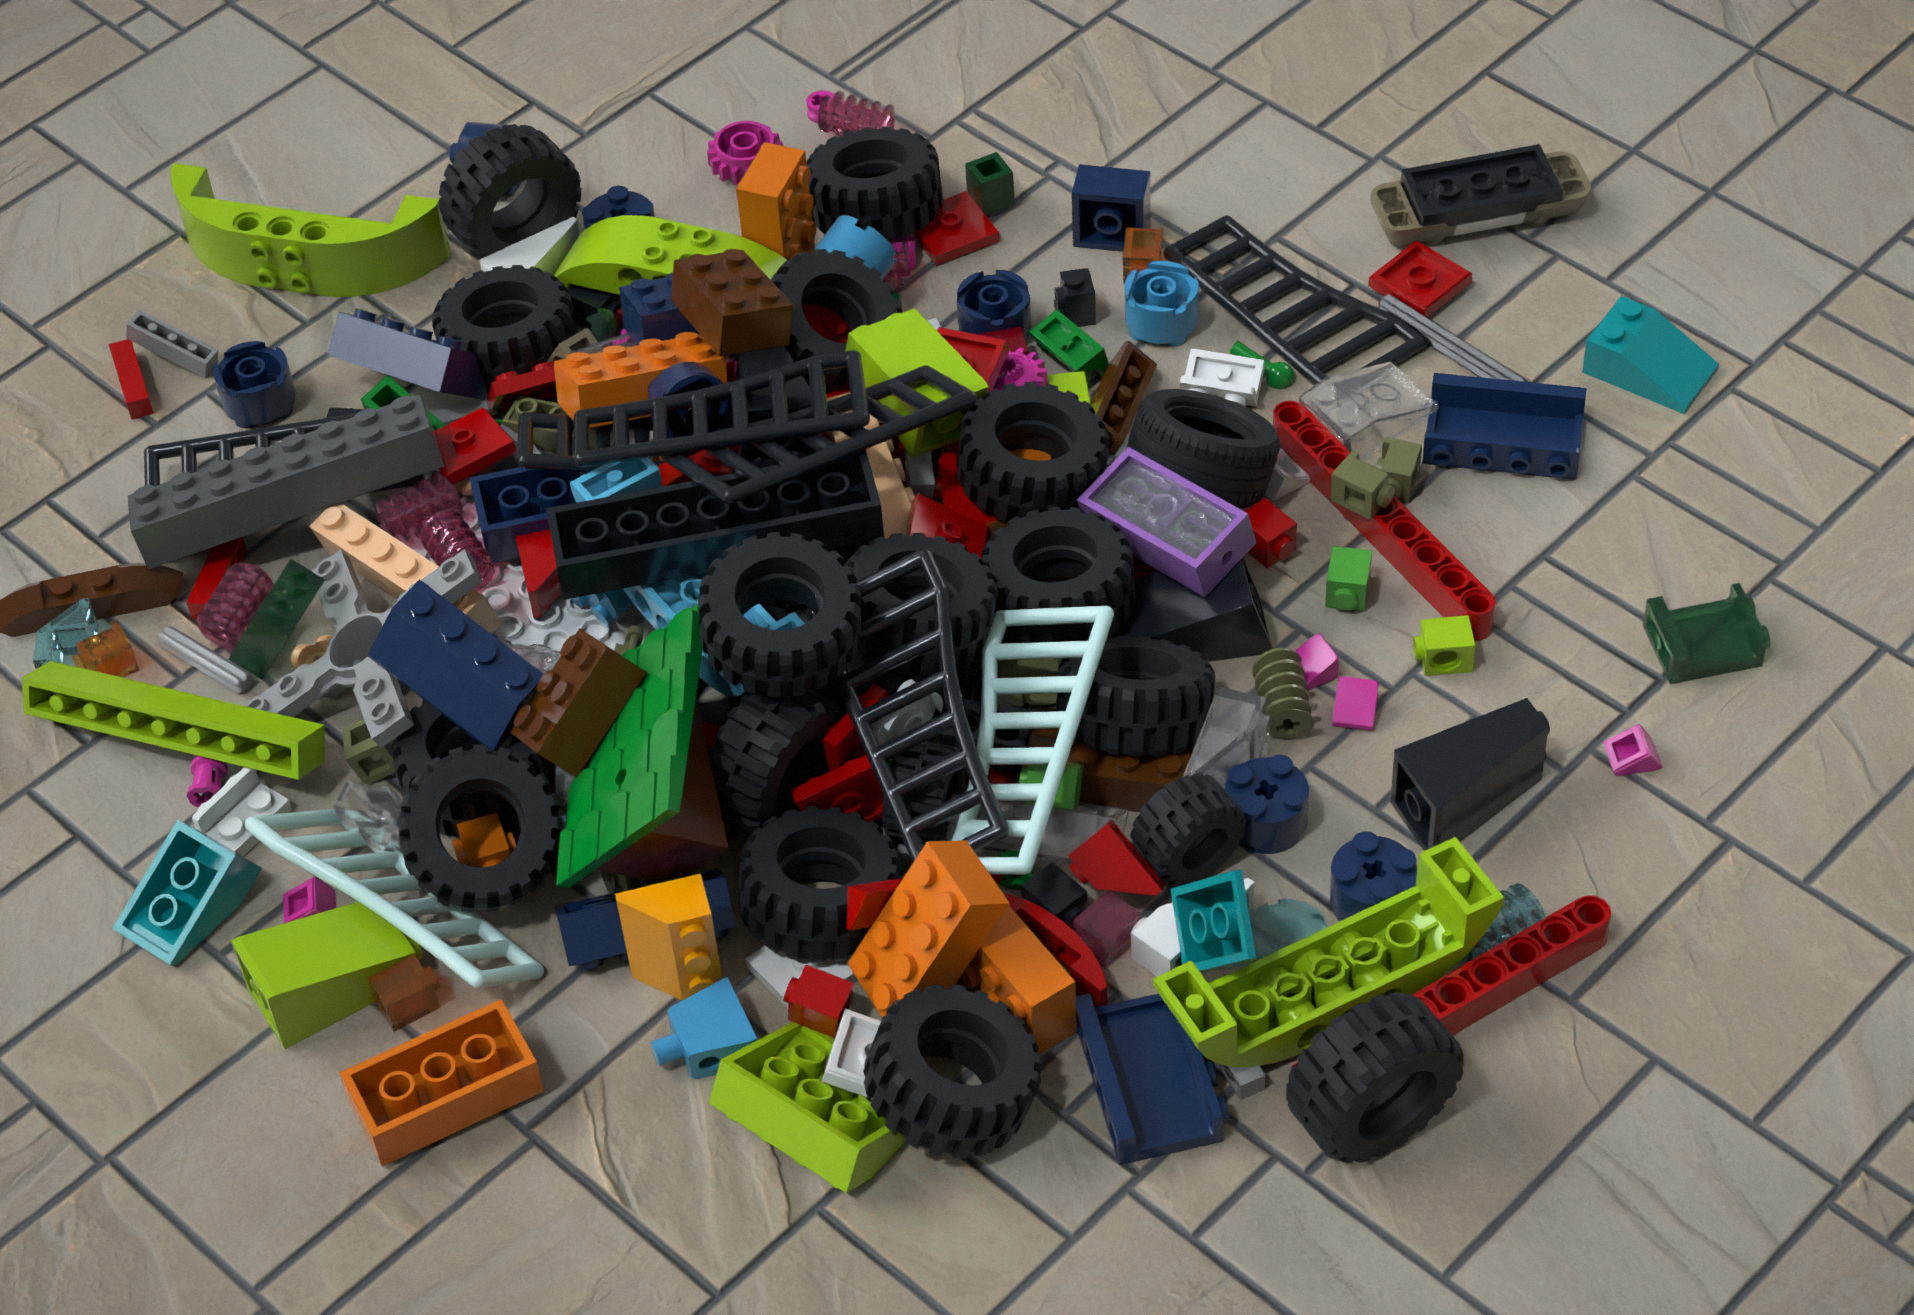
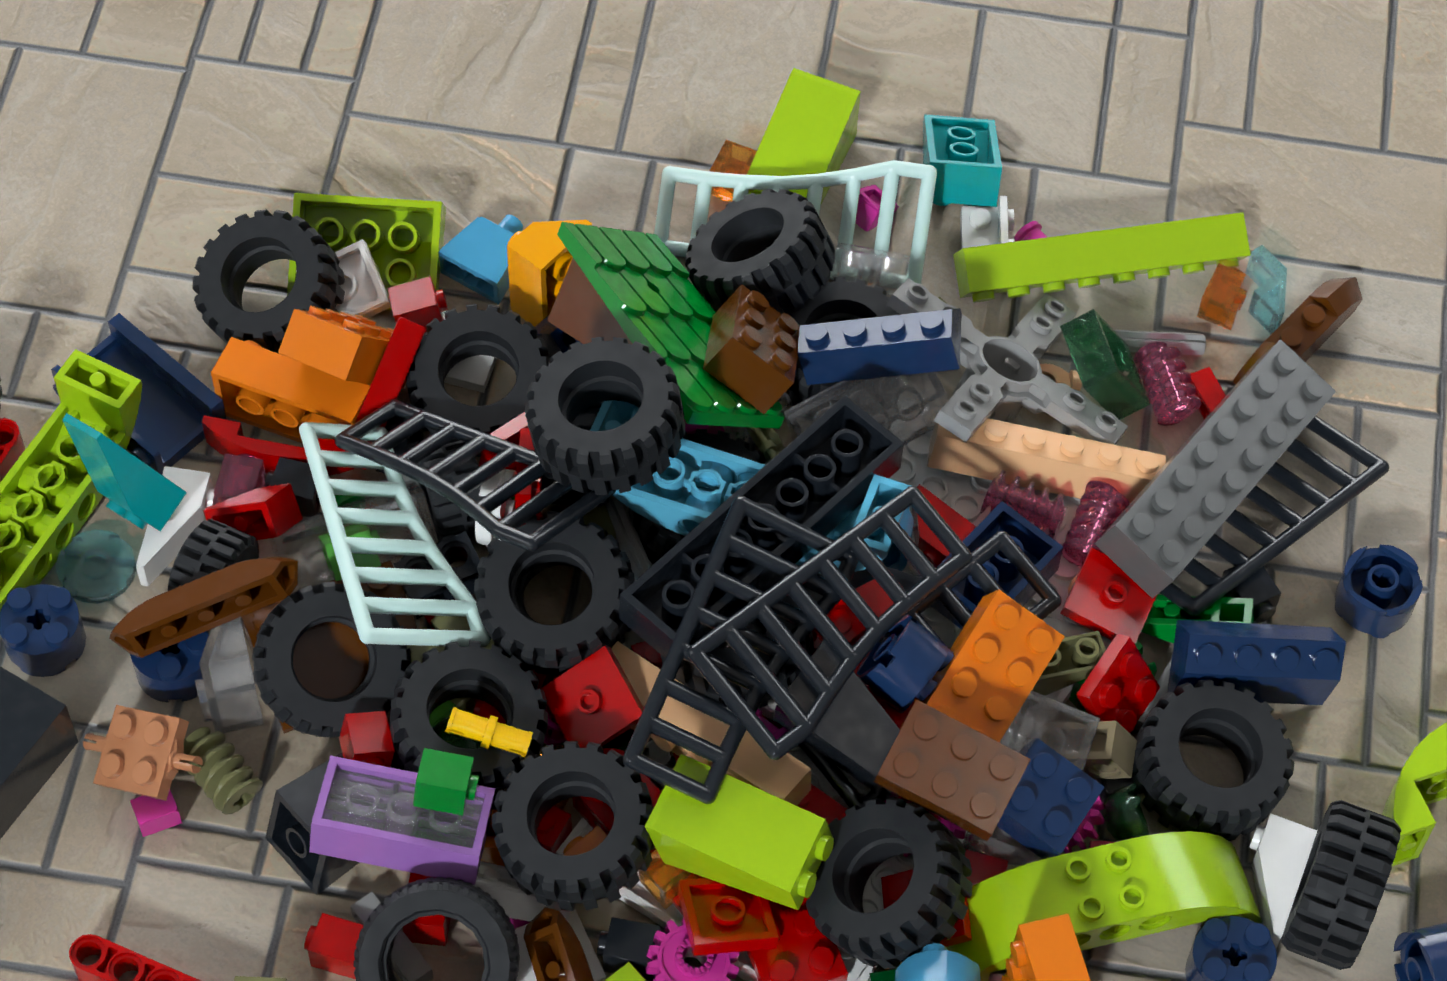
camera: 140 degrees right, 10 degrees up
orange brick [339,999,544,1166] -> none
dark pink slope [1295,633,1339,690] -> none
bright green brick [1325,546,1372,612] -> none
lime brick [1413,615,1475,676] -> none
none -> nougat plate [83,705,203,801]
none -> reddish brown brick [109,557,298,658]
none -> red brick [339,711,395,767]
none -> green brick [413,748,479,816]
none -> yellow pin [445,706,533,758]

